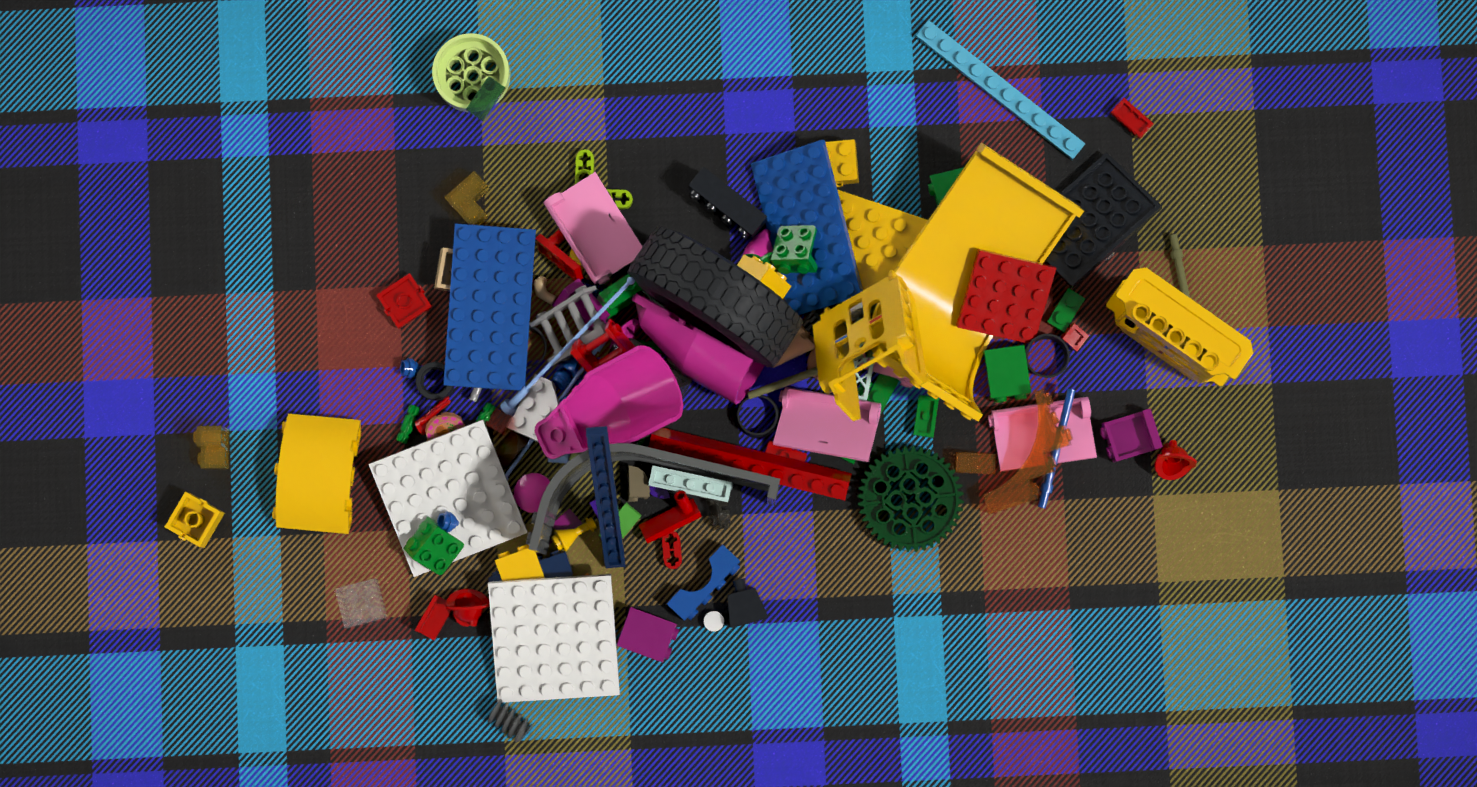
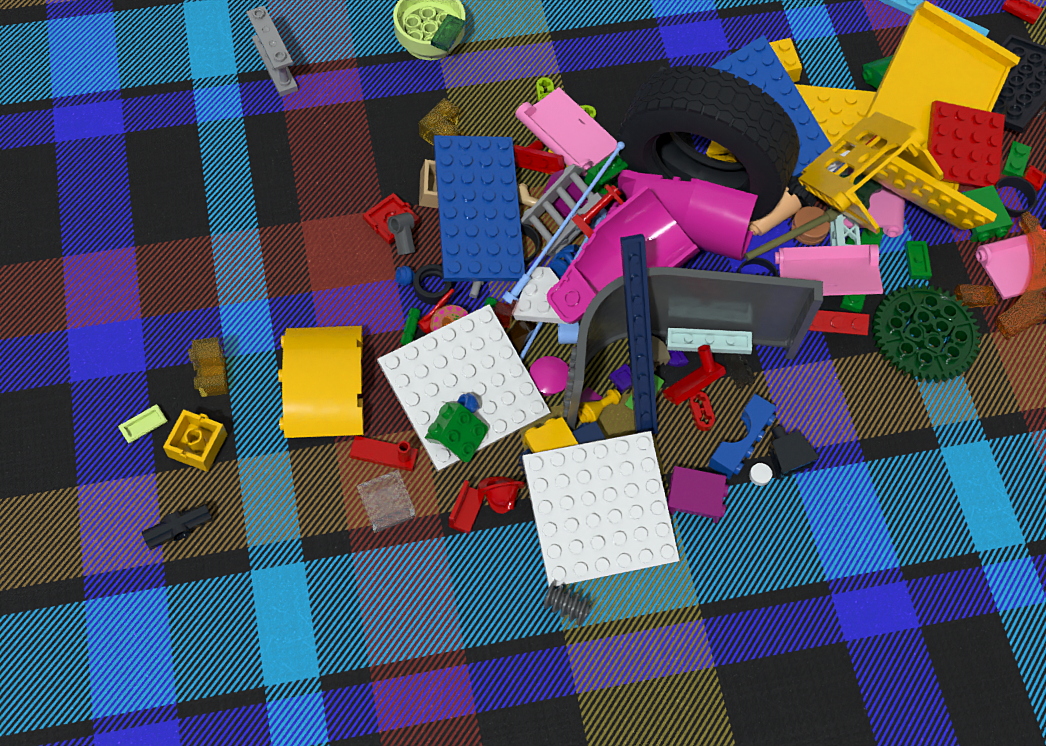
camera: 20 degrees left, 20 degrees down
none -> yellowish green tile [118,404,167,443]
none -> black piece [141,502,213,550]
none -> light grey fence [246,6,298,97]
none -> red piece [349,435,418,472]
none -> dark grey piece [387,212,415,255]

